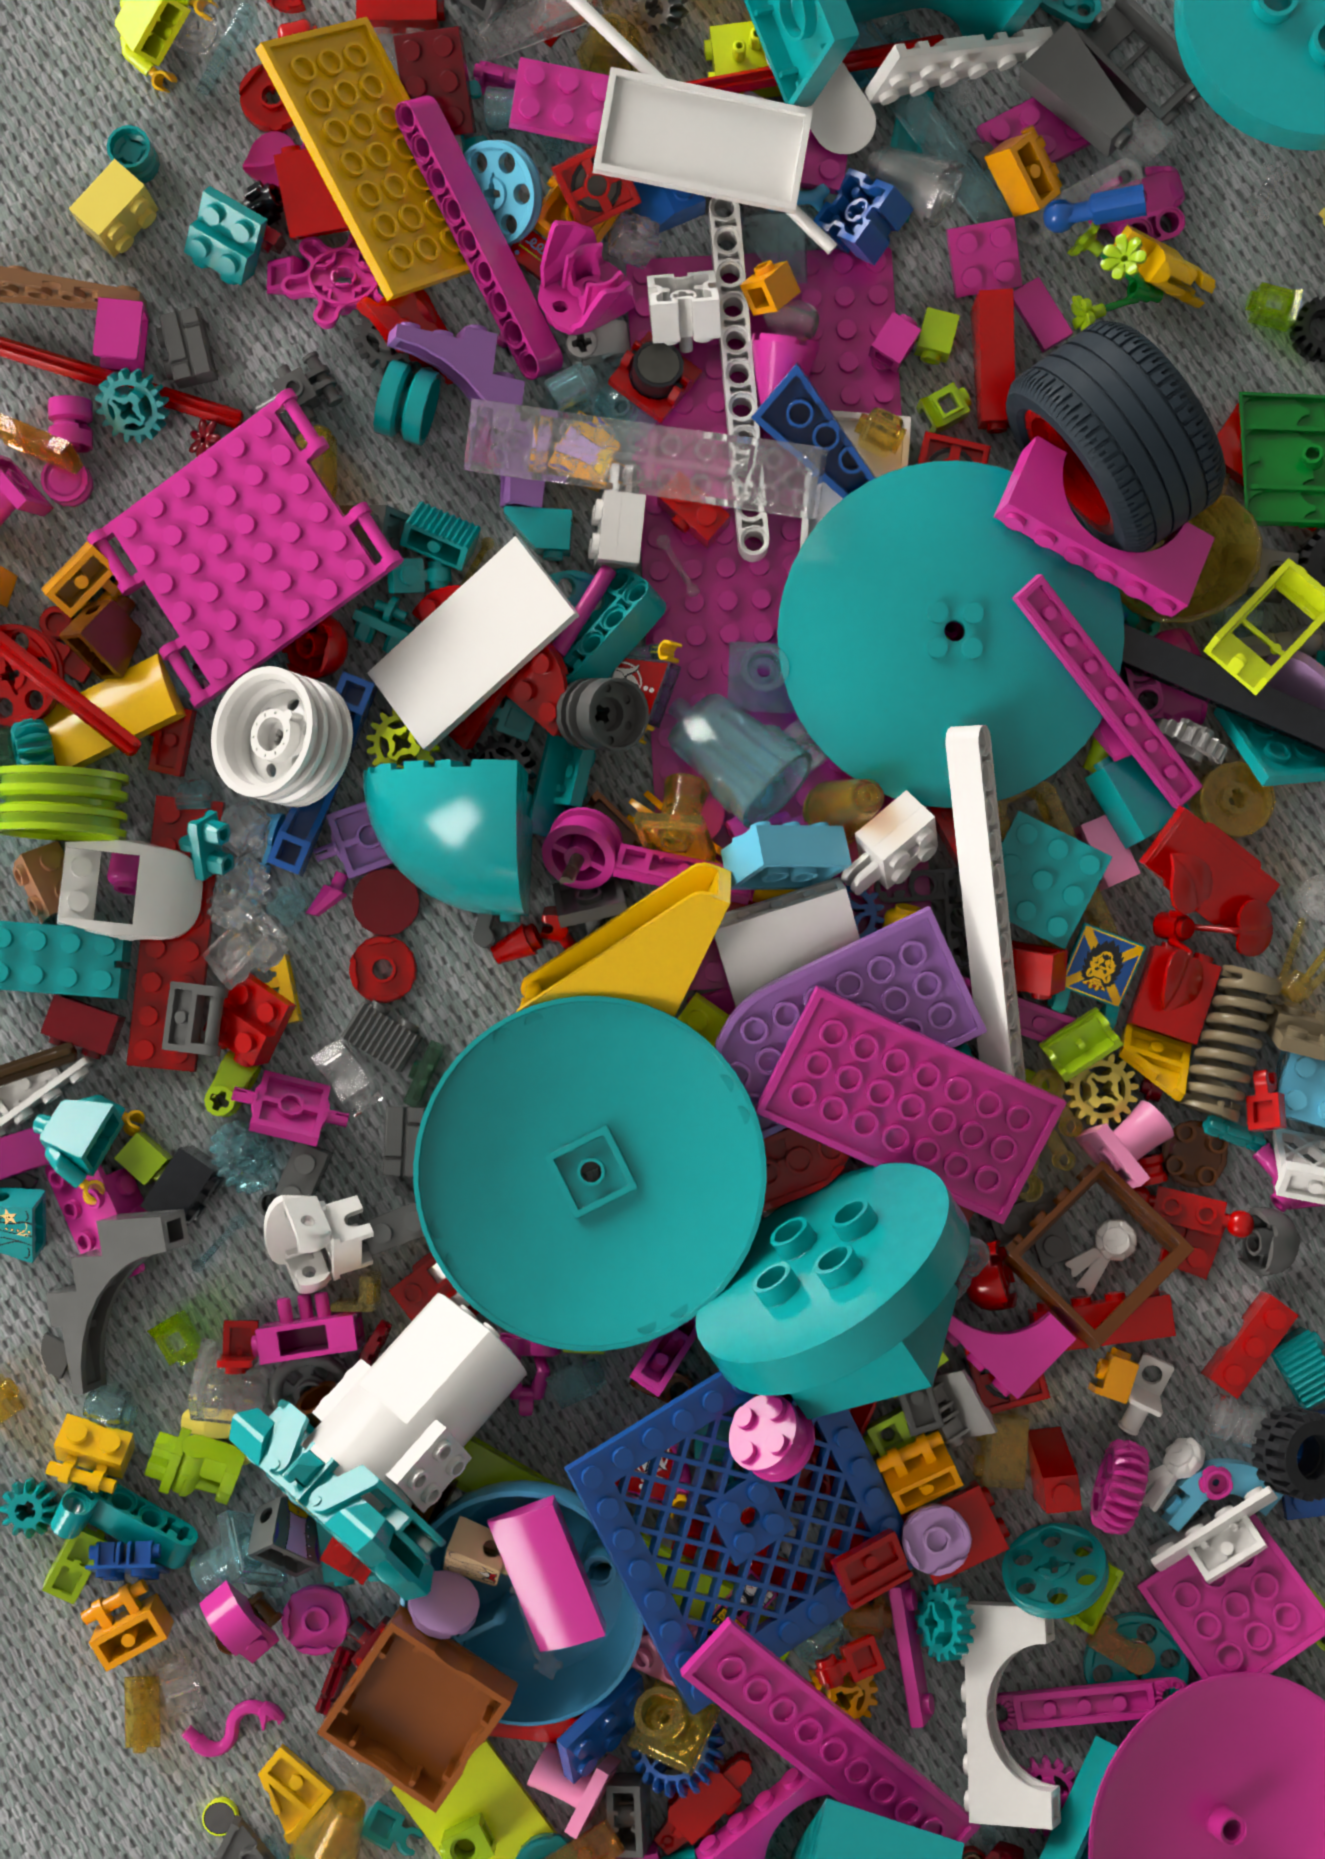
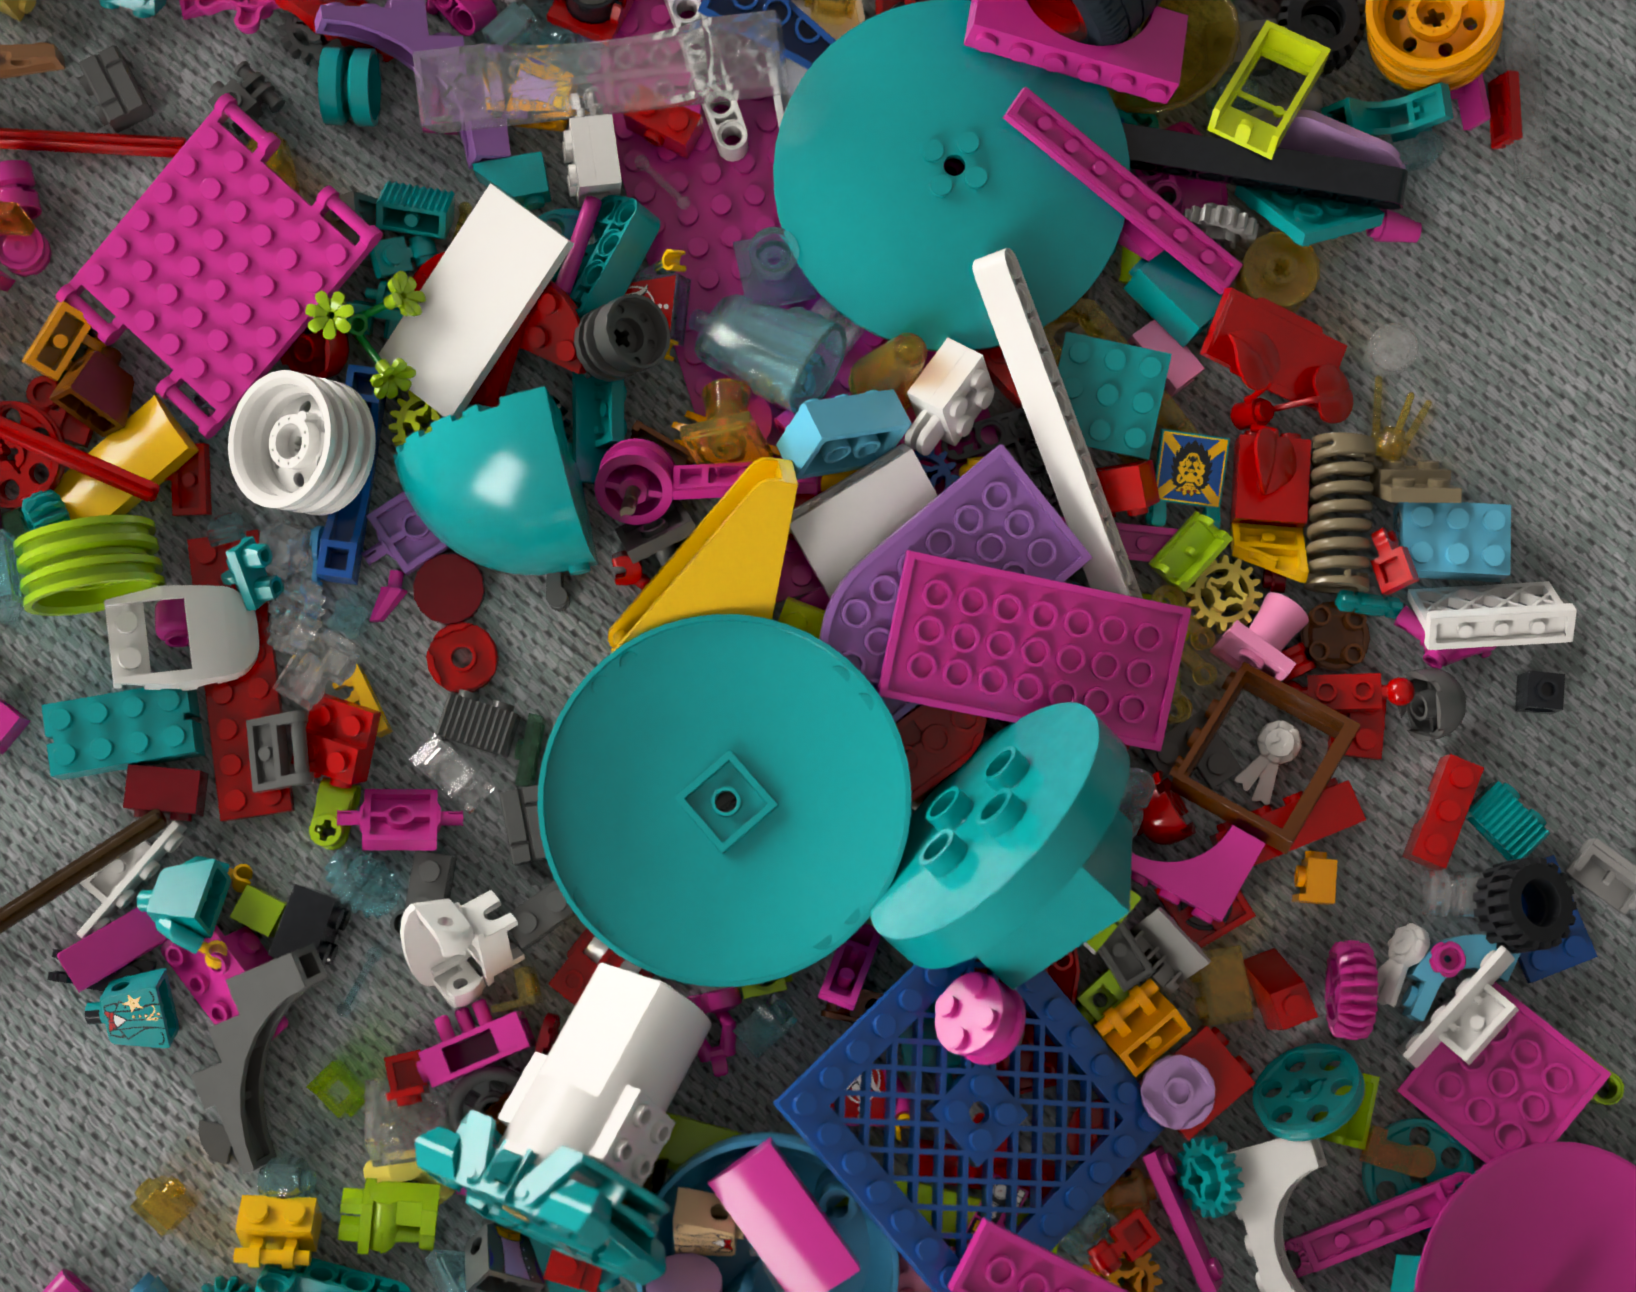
camera: 15 degrees left, 5 degrees down
nougat bracket [13,841,64,924] -> none
dark pink piece [93,297,149,373] -> none
teal gear [95,367,170,443] -> none
dark red plant [189,419,221,457] -> none
teal plate [487,698,536,743] -> none
red cone [491,923,544,965] -> none
red plate [830,1528,913,1610] -> none
white bracket [1118,1352,1174,1436] -> none
none -> lime plant [305,271,426,400]

